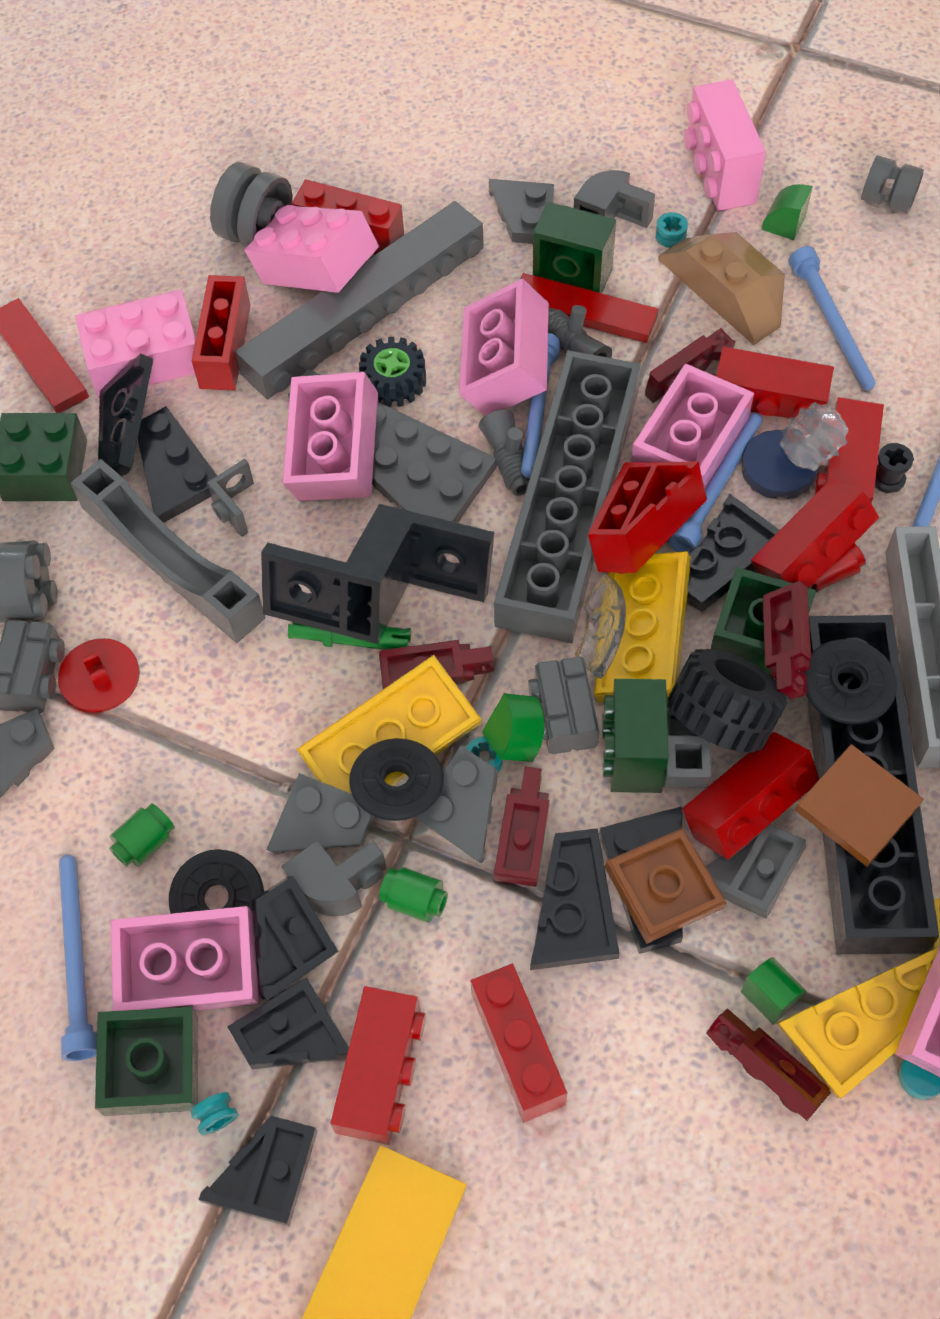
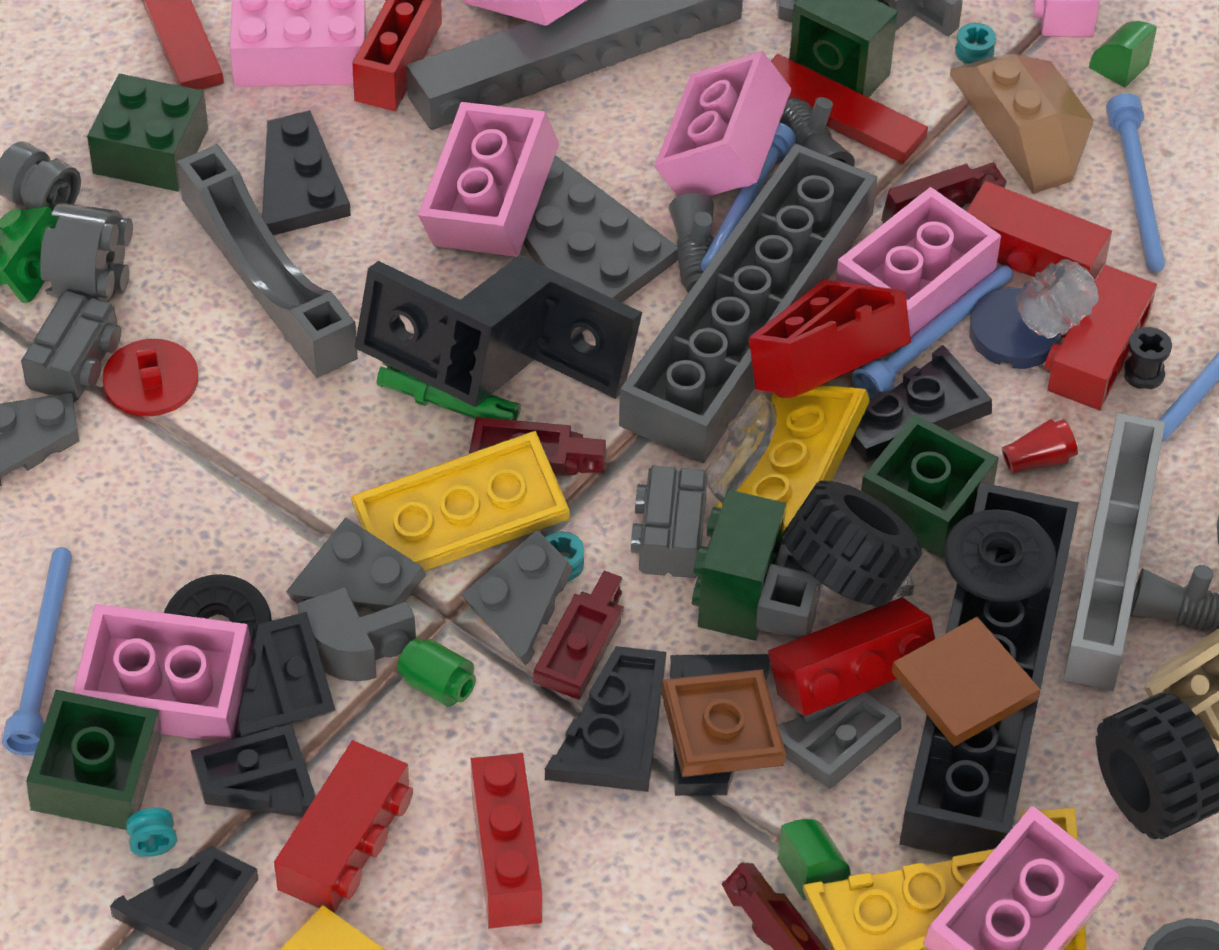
camera: 10 degrees right, 10 degrees down
black wing [98,353,153,477] -> none
green brick [109,803,175,867] -> none
dark grey bracket [207,459,254,536] -> none
black wheel [349,738,444,821] -> none
black wheel [359,337,426,407] -> none
green brick [482,693,544,762] -> none
red brick [750,478,879,588] -> none
dark red hinge [763,581,811,700] -> none

